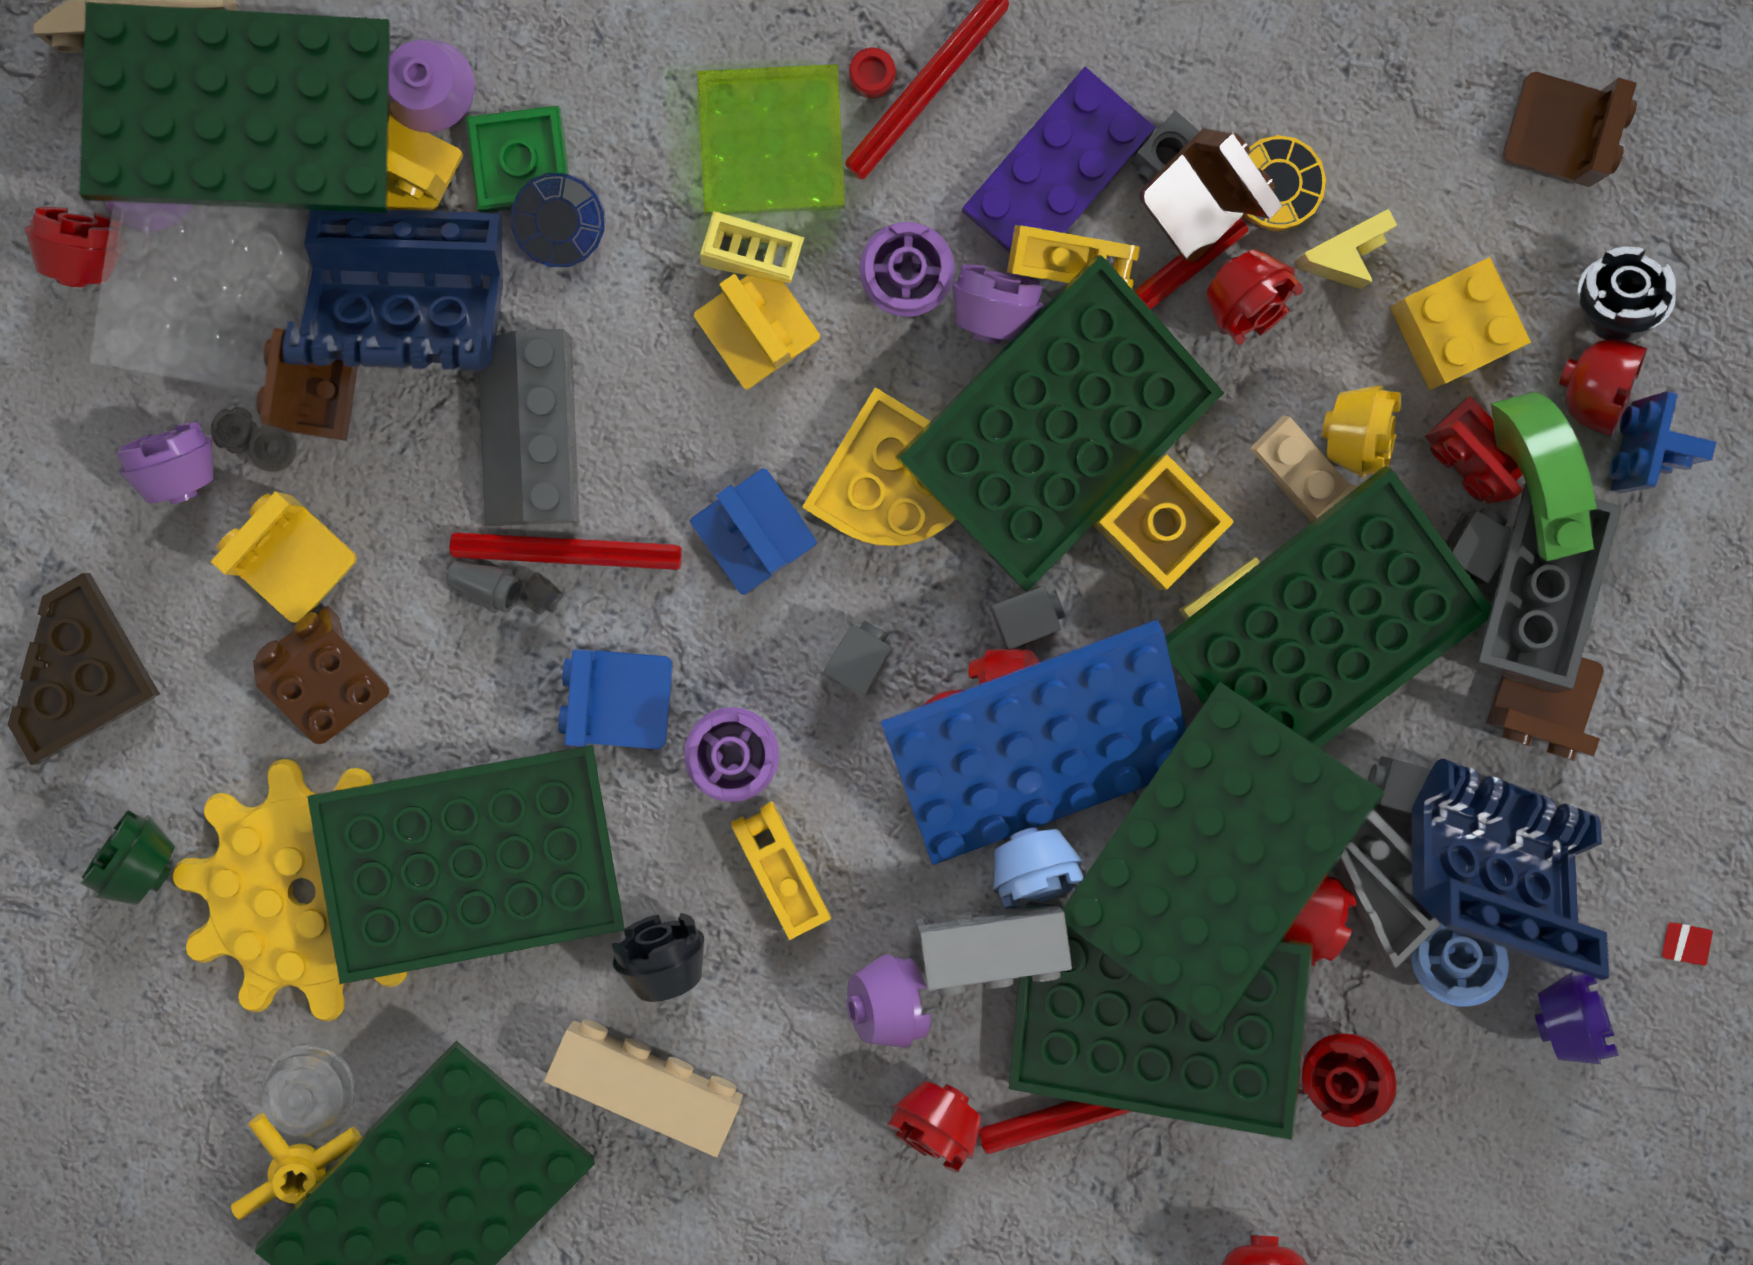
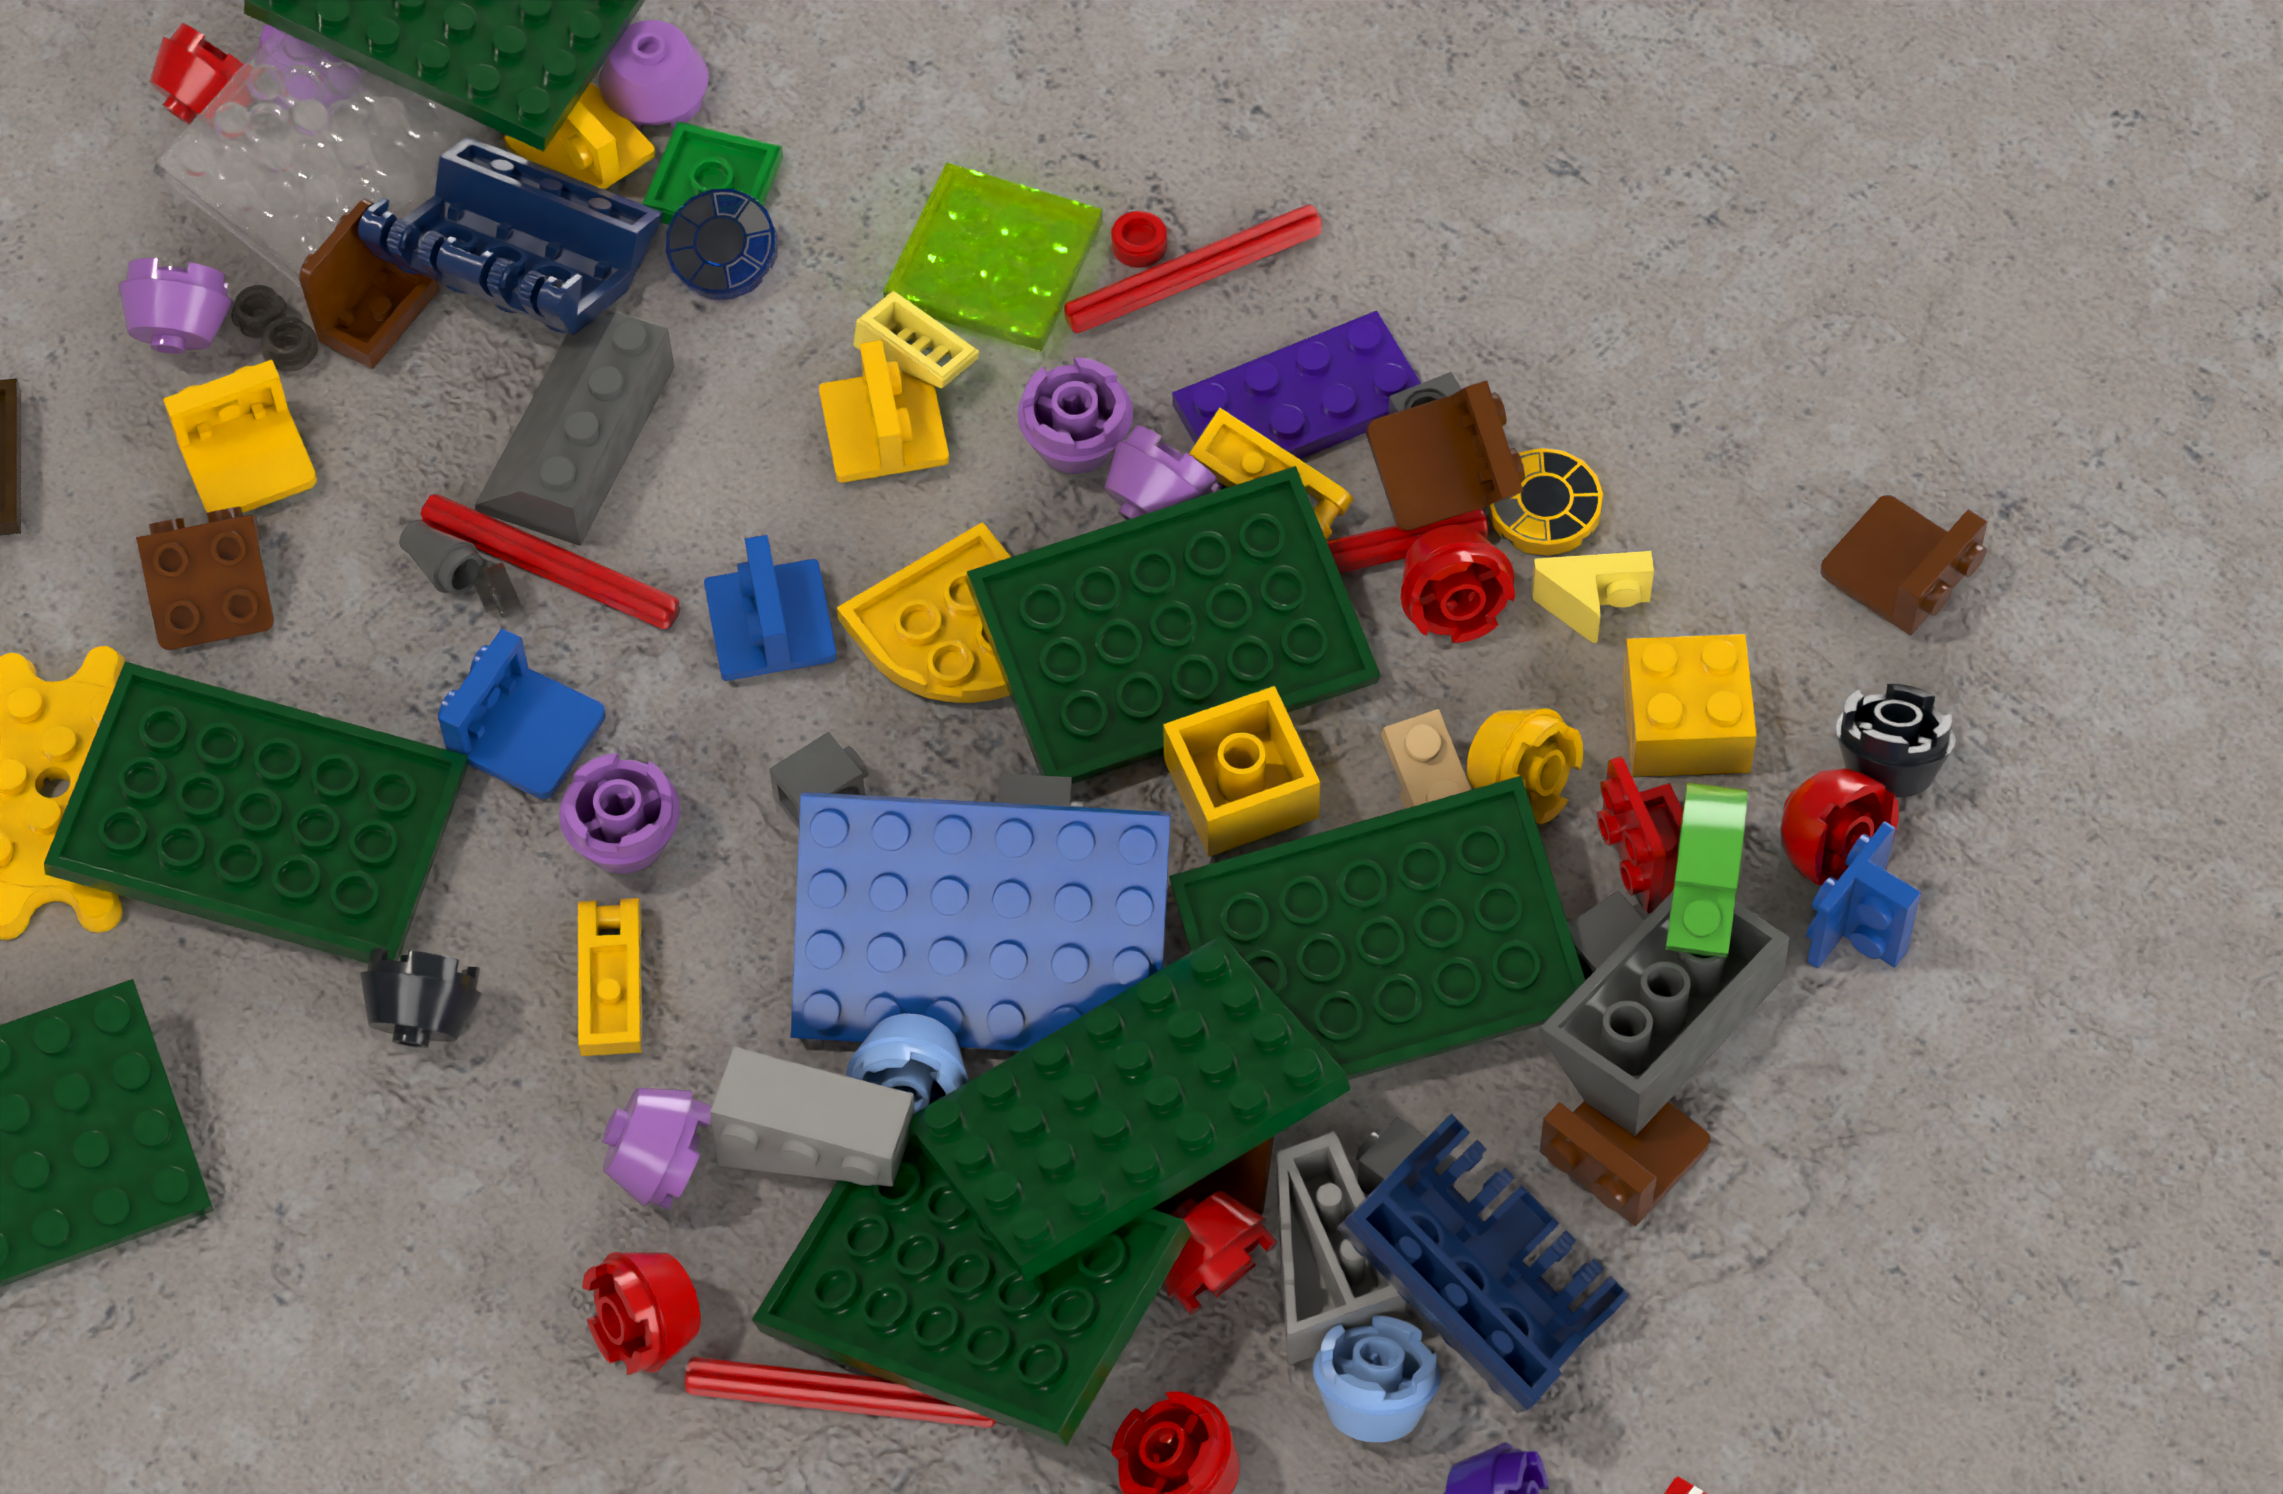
camera: 25 degrees right, 30 degrees down
tan brick [544,1019,743,1158] -> none

